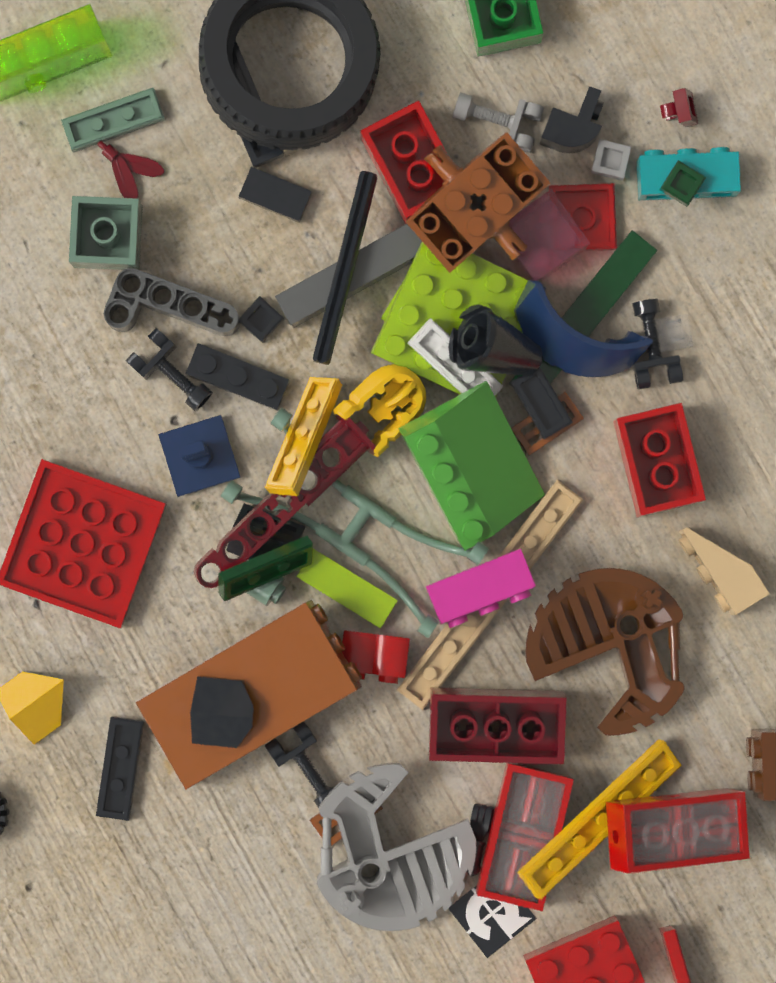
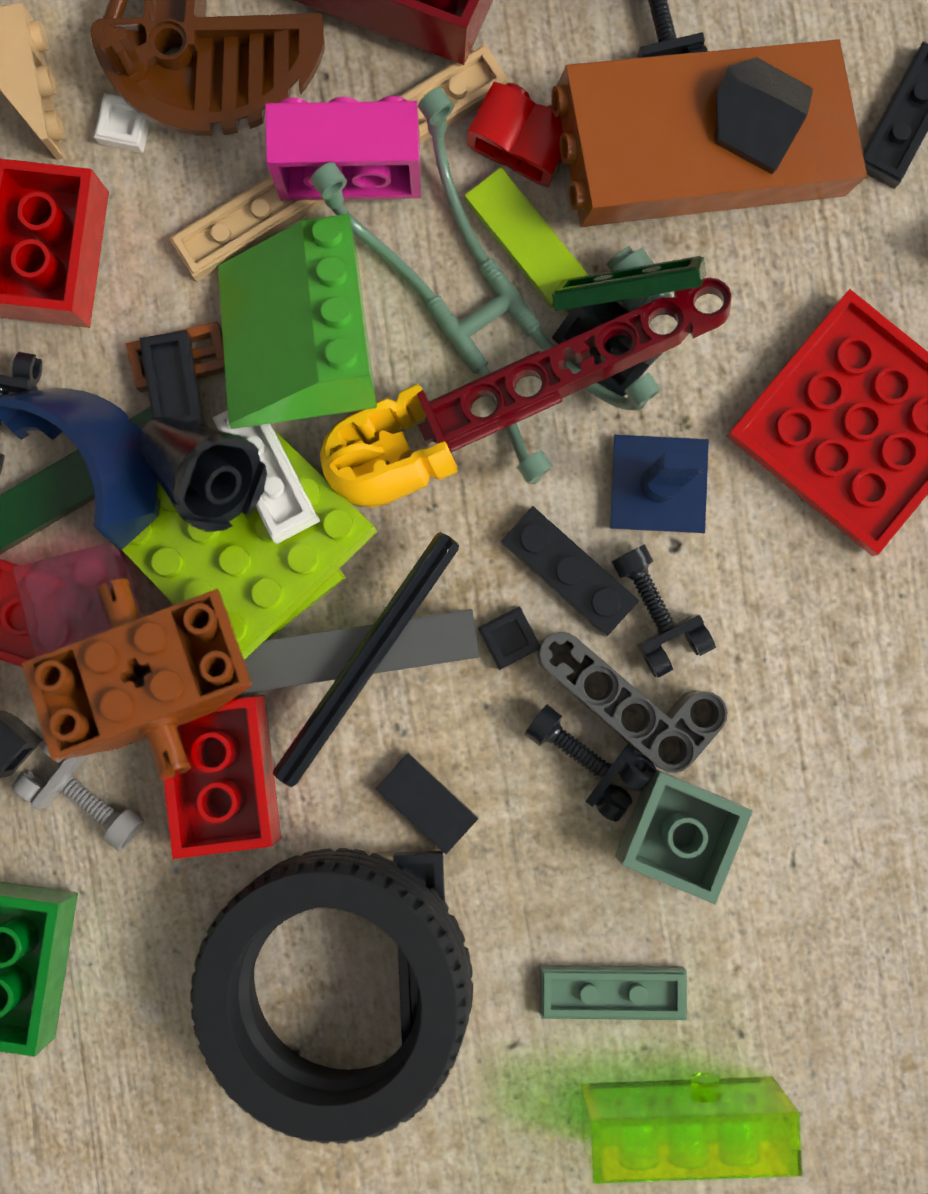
camera: 160 degrees left, 0 degrees up
dark red piece [98,141,164,199] -> none
yellow tile [265,377,343,496] -> none
none -> white tile [94,93,151,154]
none -> black bar [524,704,657,822]

